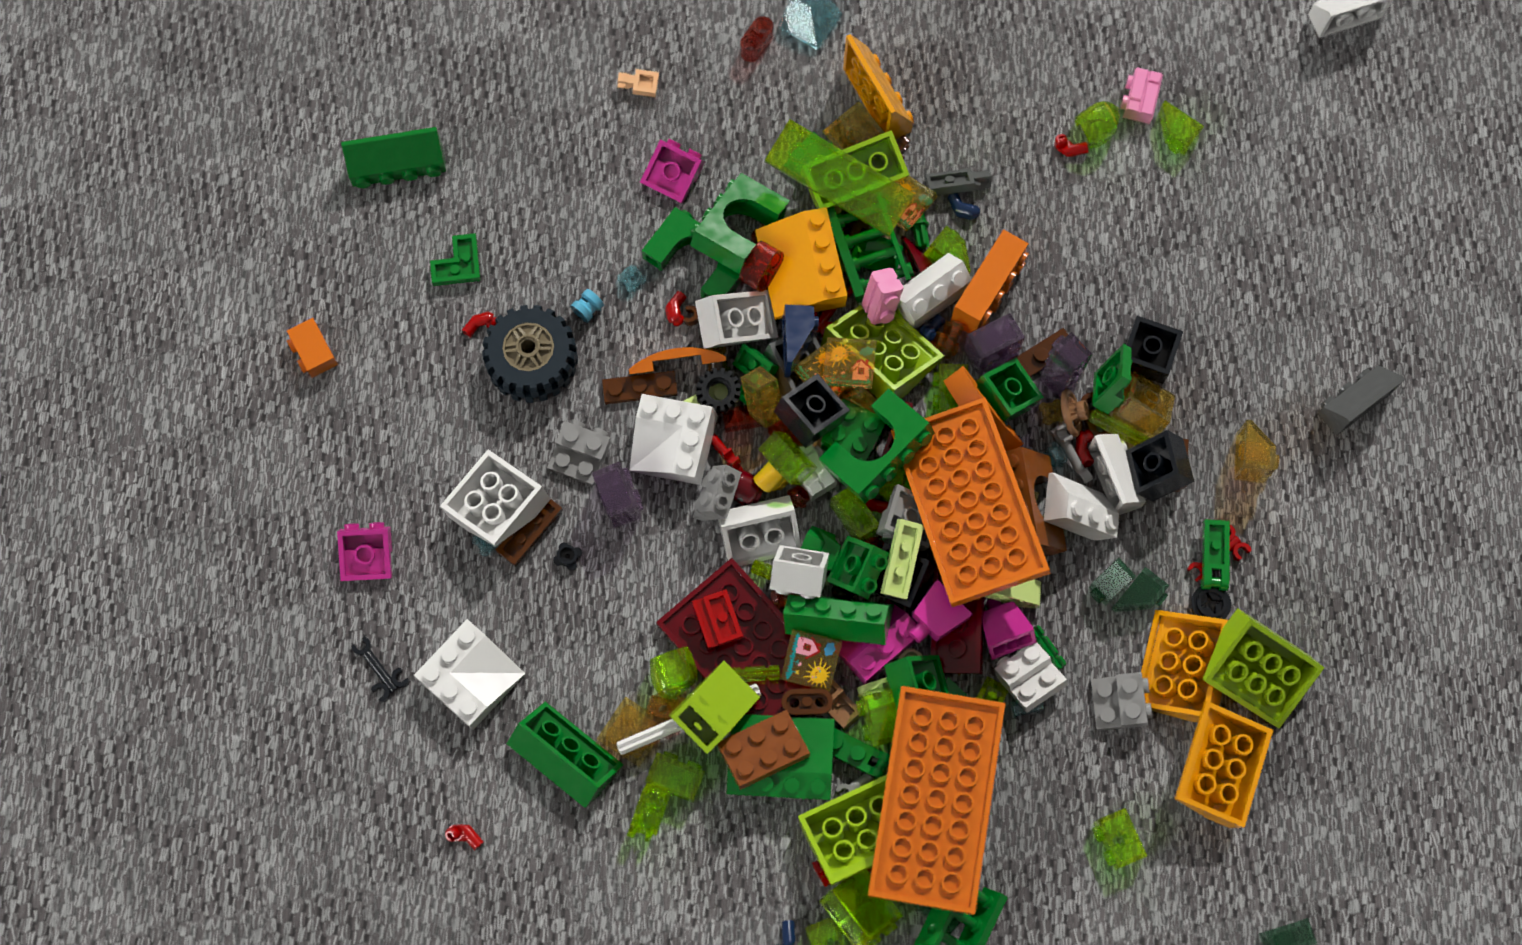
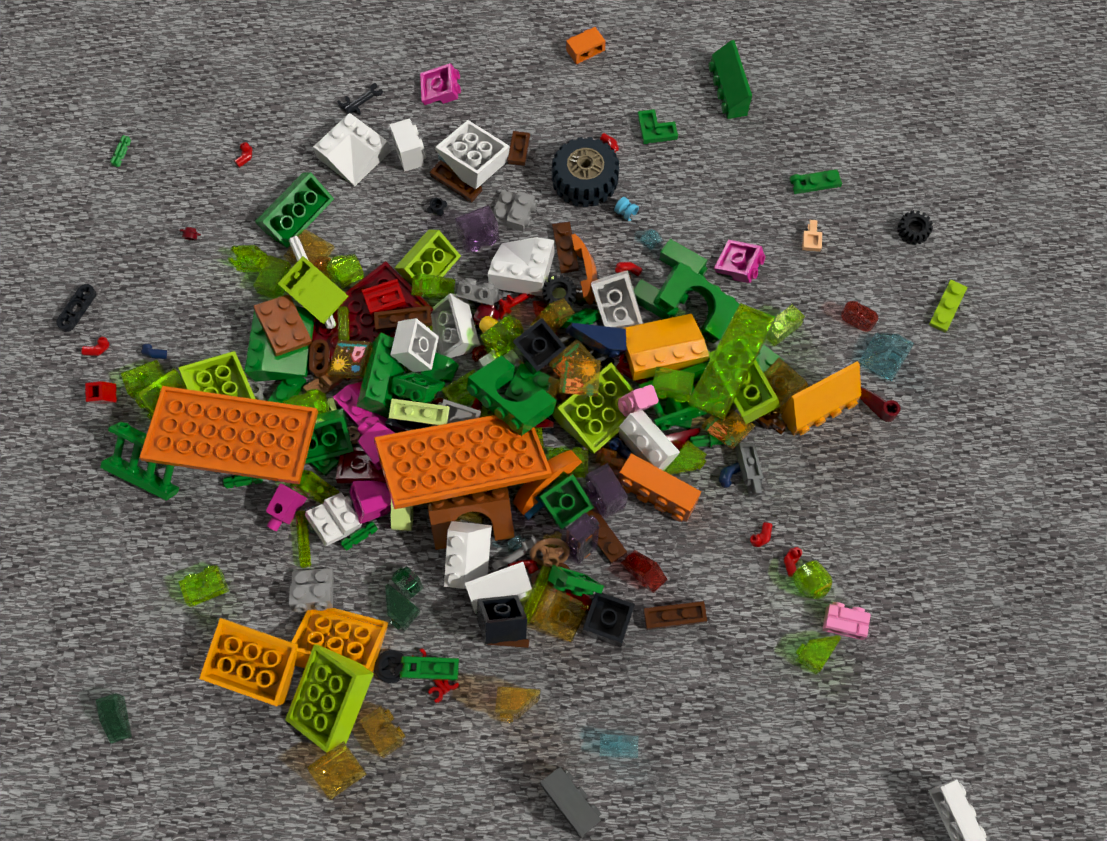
camera: 90 degrees right, 5 degrees down
clear red beam [739,241,784,292] -> none
none -> dark red plate [180,227,201,241]
none -> dark pink torso [266,483,307,532]
none -> clear neon green axle [295,510,311,568]
none -> clear yellow plate [307,741,367,800]
none -> clear yellow brick [359,706,406,758]
none -> reddish brown plate [374,306,432,332]
none -> white brick [390,118,426,172]
none -> lime slope [394,230,461,295]
none -> clear neon green brick [411,273,455,299]
none -> reddish brown plate [508,131,530,166]
none -> clear light blue hips [599,734,639,759]
none -> clear red slope [621,550,668,593]
none -> reddish brown plate [643,601,707,630]
none -> clear neon green brick [653,366,695,402]
none -> red arm [750,522,773,547]
none -> clear neon green brick [762,304,805,347]
none -> green plate [790,169,842,194]
none -> dark red piece [860,386,901,422]

